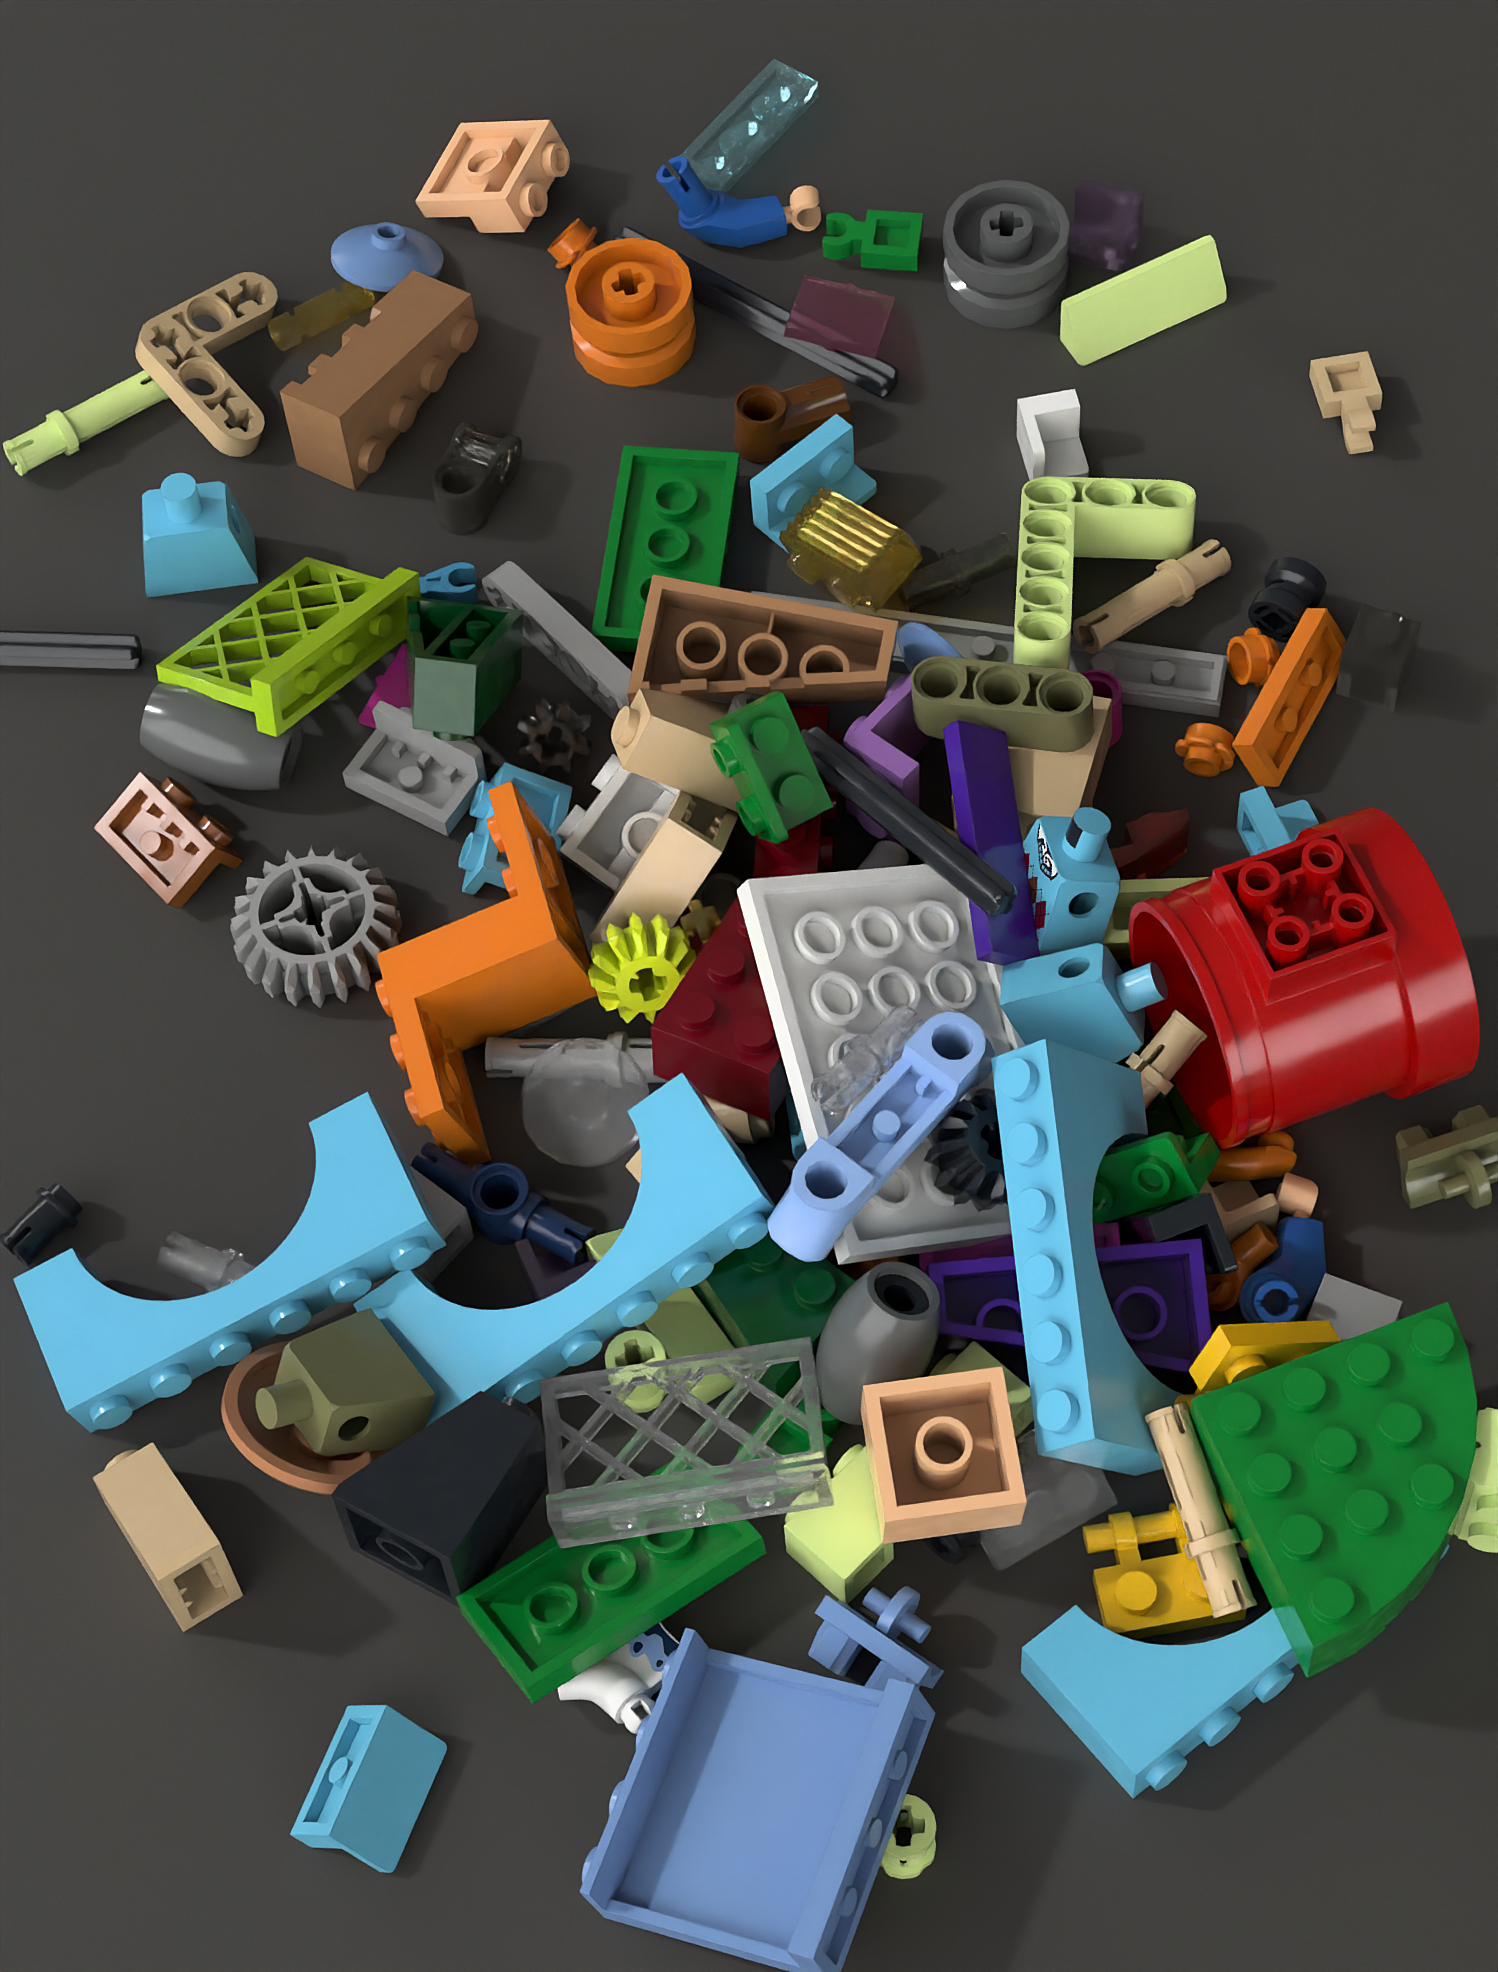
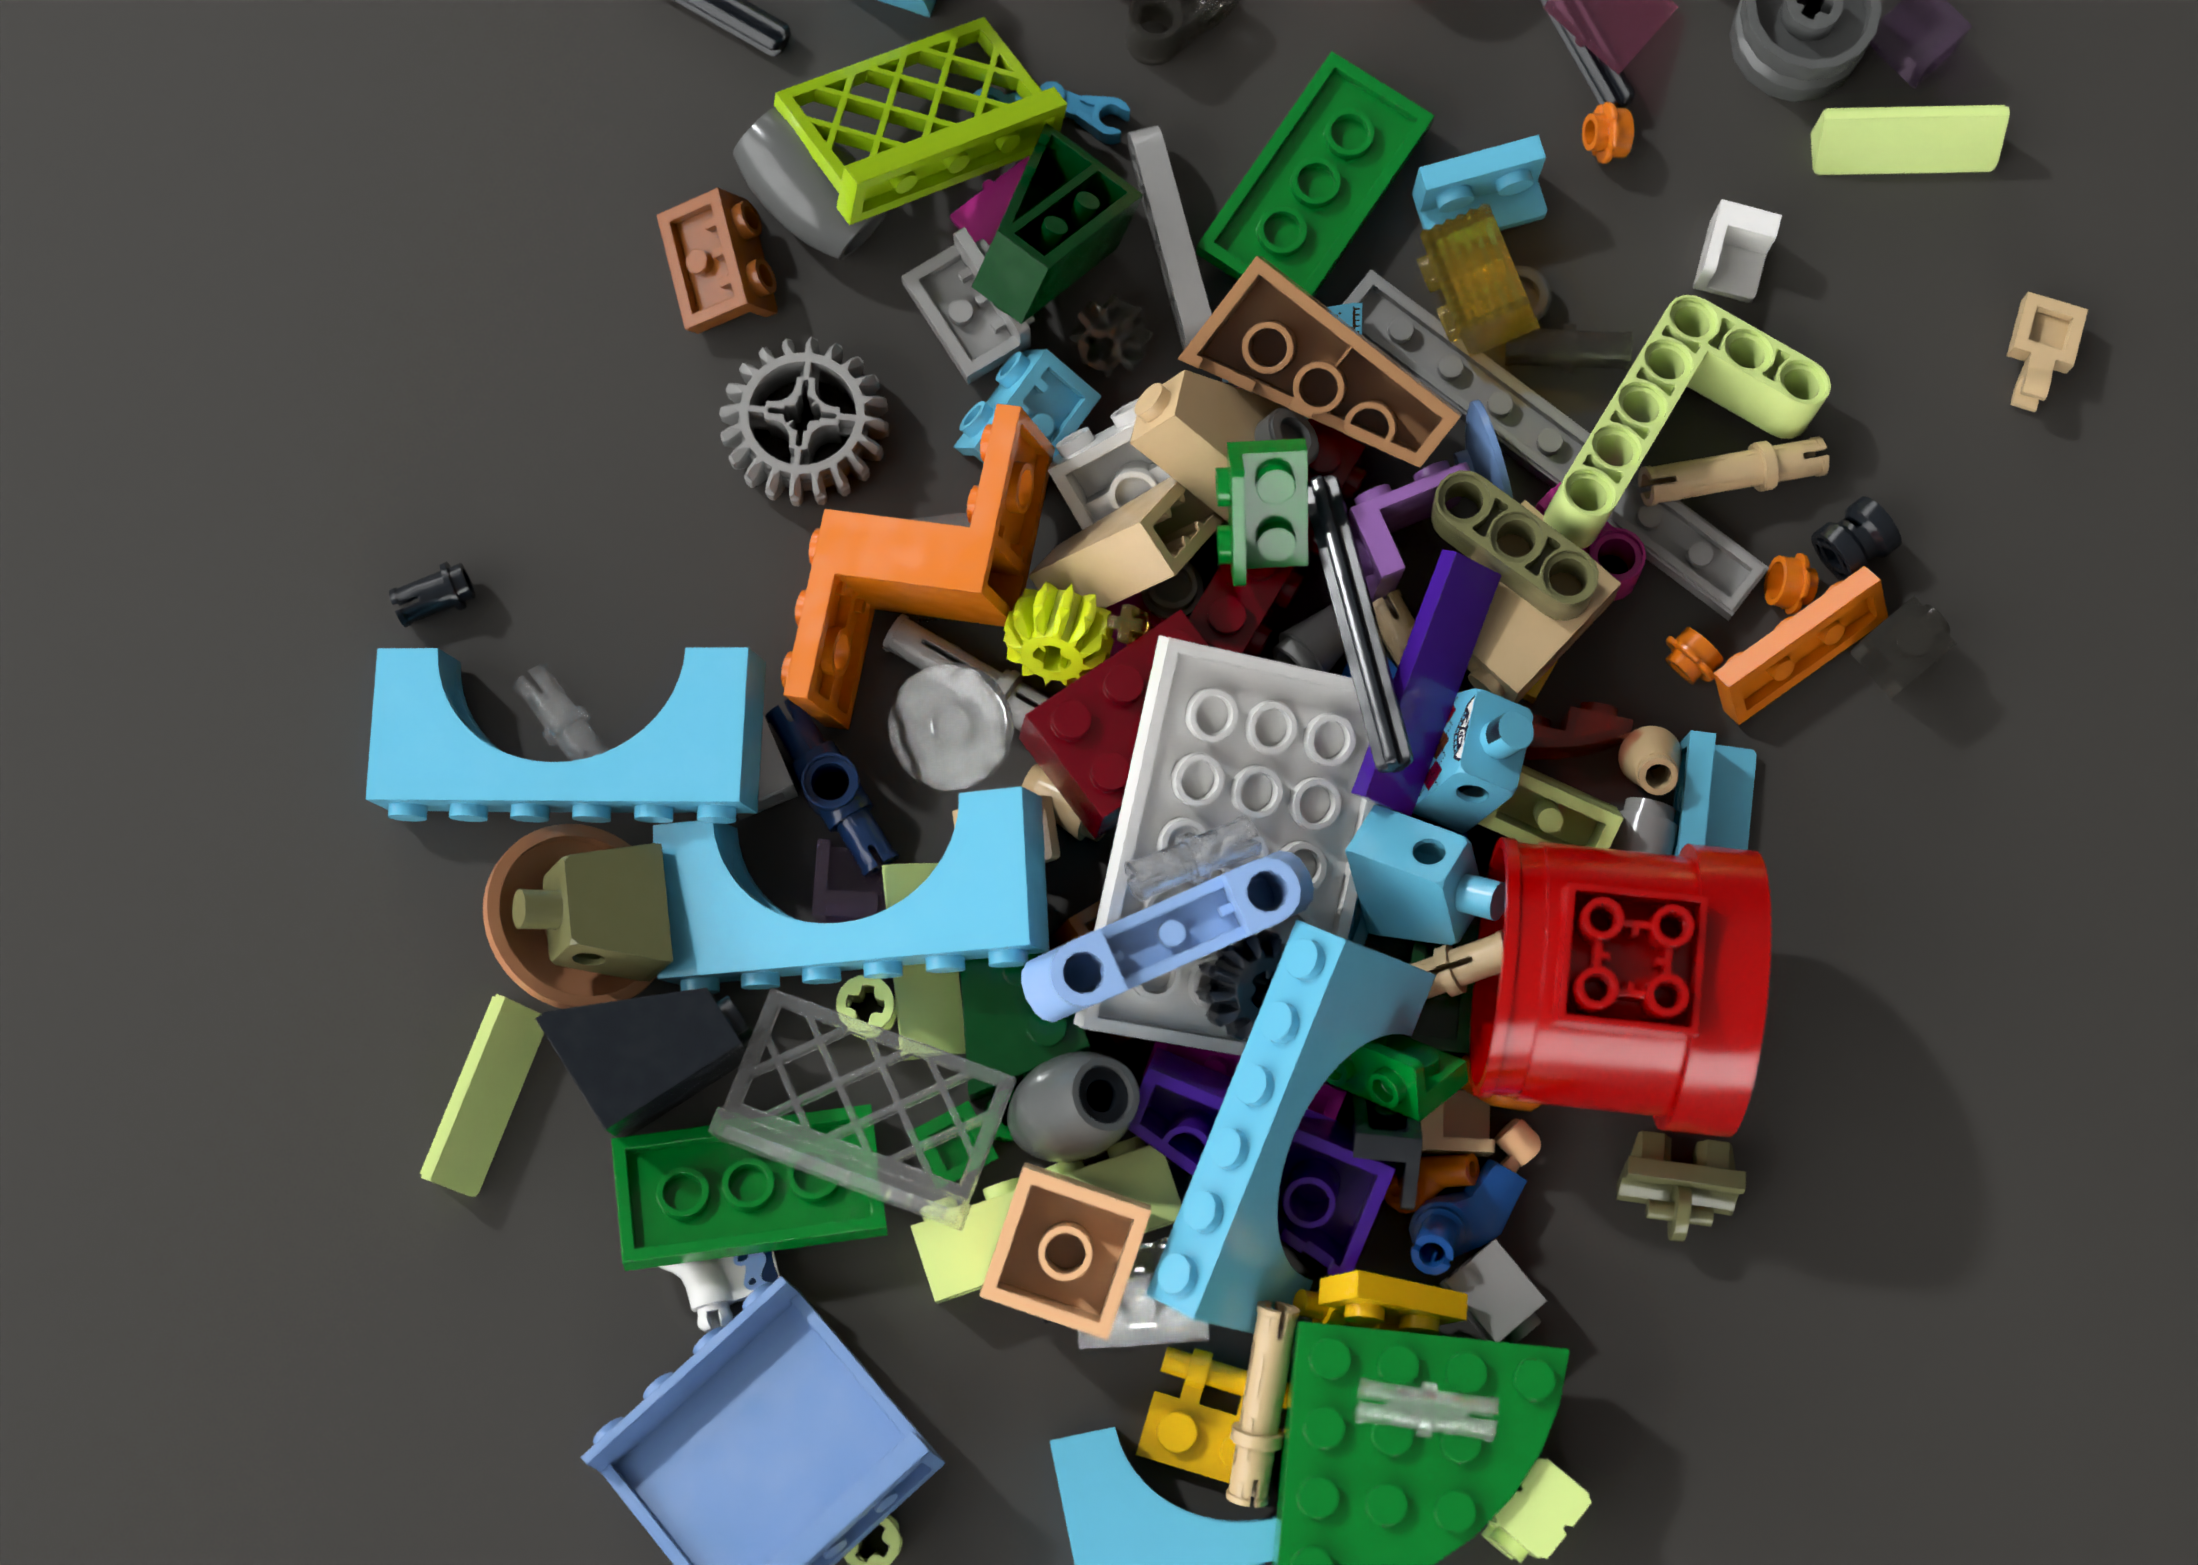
camera: 20 degrees right, 20 degrees up
tan slope [93,1442,243,1632] -> none
medium azure panel [290,1705,447,1873] -> none
reddish brown piece [734,375,851,463] -> none
medium blue hips [808,1586,944,1691] -> none
none -> yellowish green slope [420,994,544,1197]
none -> clear pin [1355,1378,1498,1442]
none -> orange plate [1582,102,1634,164]
none -> tan cone [1618,726,1682,795]

